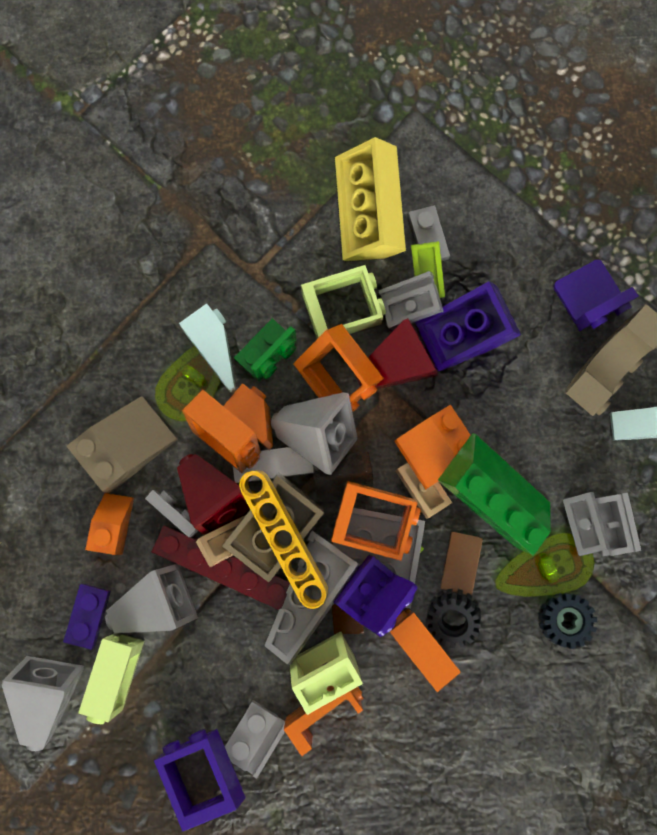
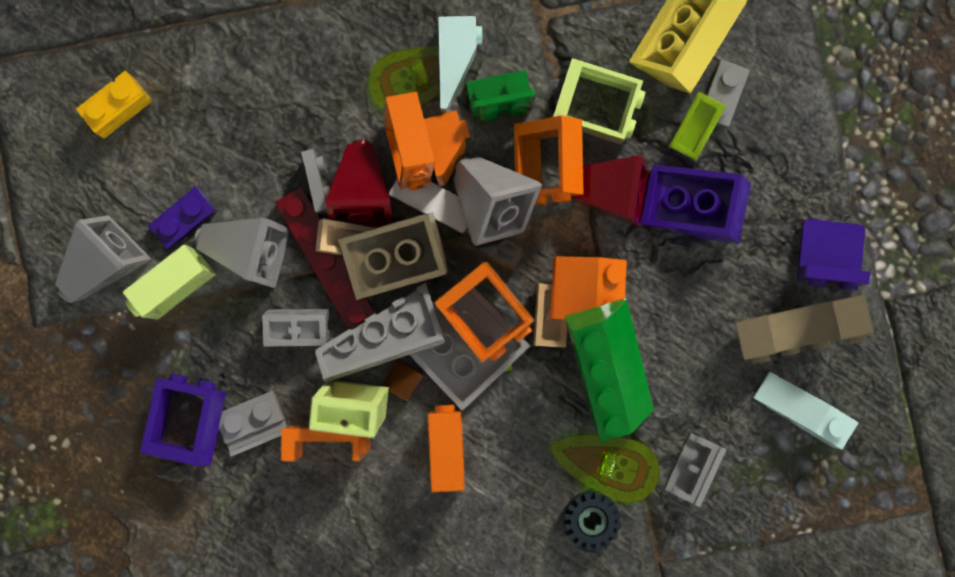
camera: 40 degrees right, 5 degrees up
dark tan slope [67,396,178,493] -> none
orange slope [85,493,134,555] -> none
yellow beam [239,470,328,609] -> none
dark purple bracket [333,554,417,637] -> none
light grey plate [379,271,444,330] -> none
black tyre [426,588,481,648] -> none
medium nougat slope [440,532,483,595] -> none
light grey plate [563,492,610,556] -> none
none -> light grey hinge [262,309,330,347]

